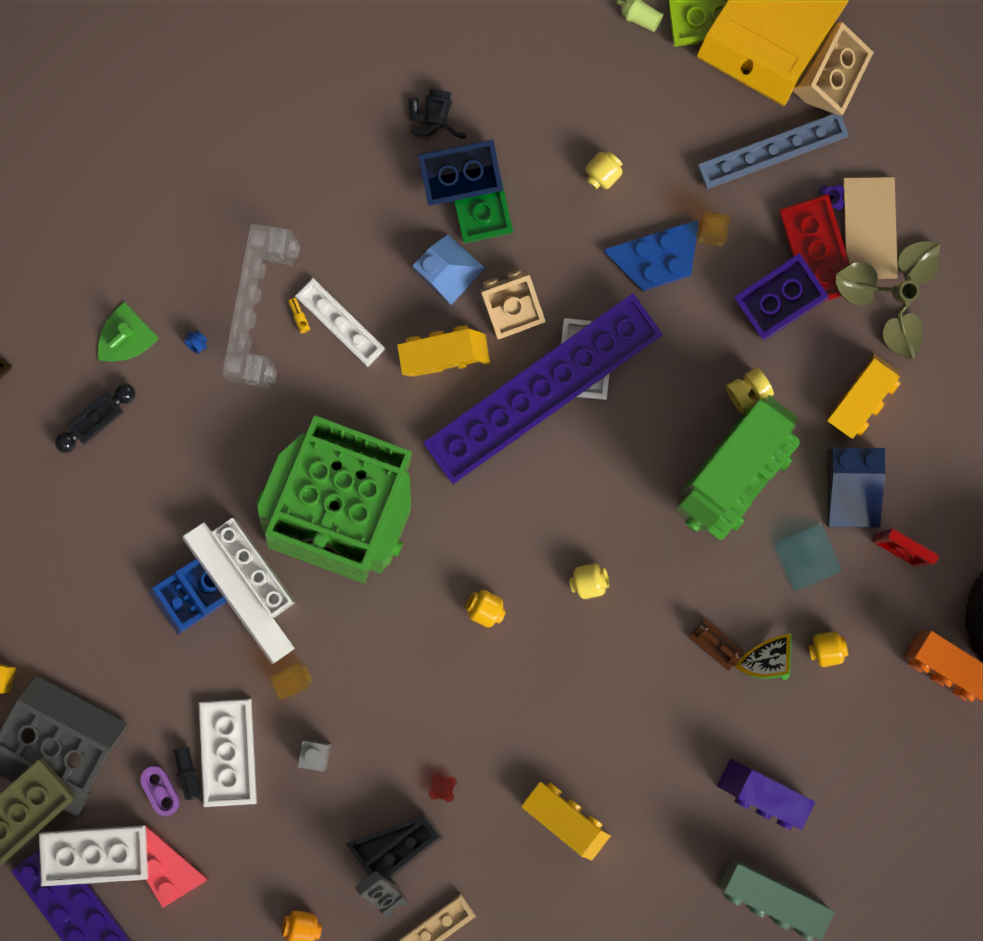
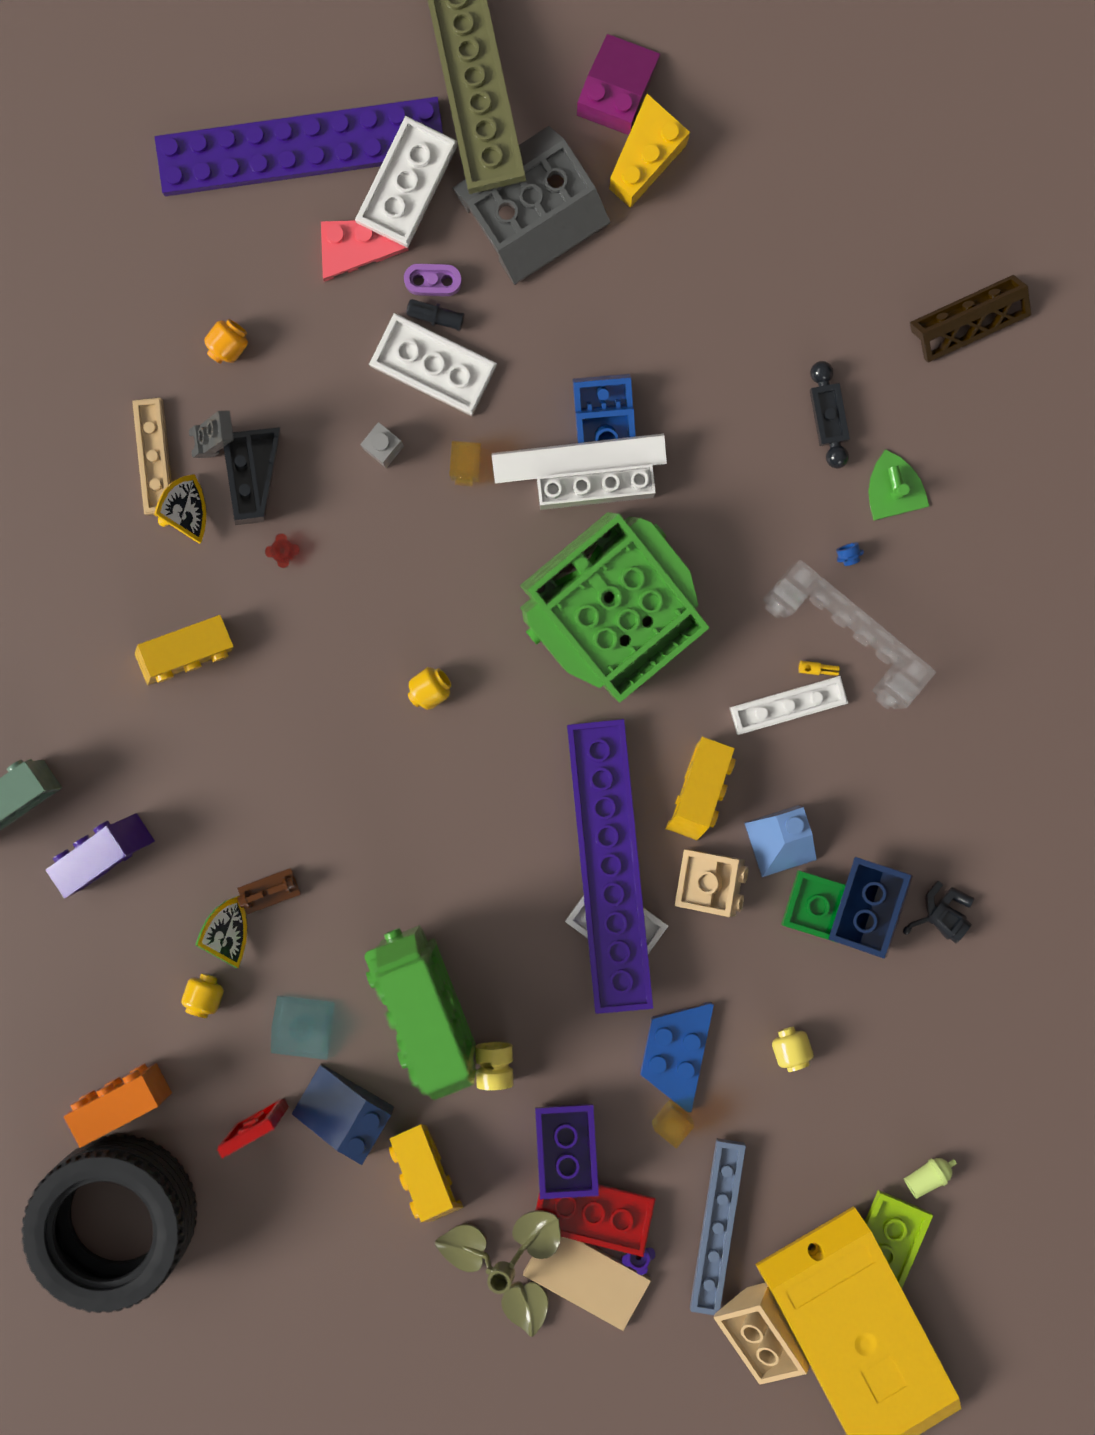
camera: 120 degrees right, 5 degrees up
light yellow head [569,563,609,599] -> none
none -> shield [154,474,207,544]

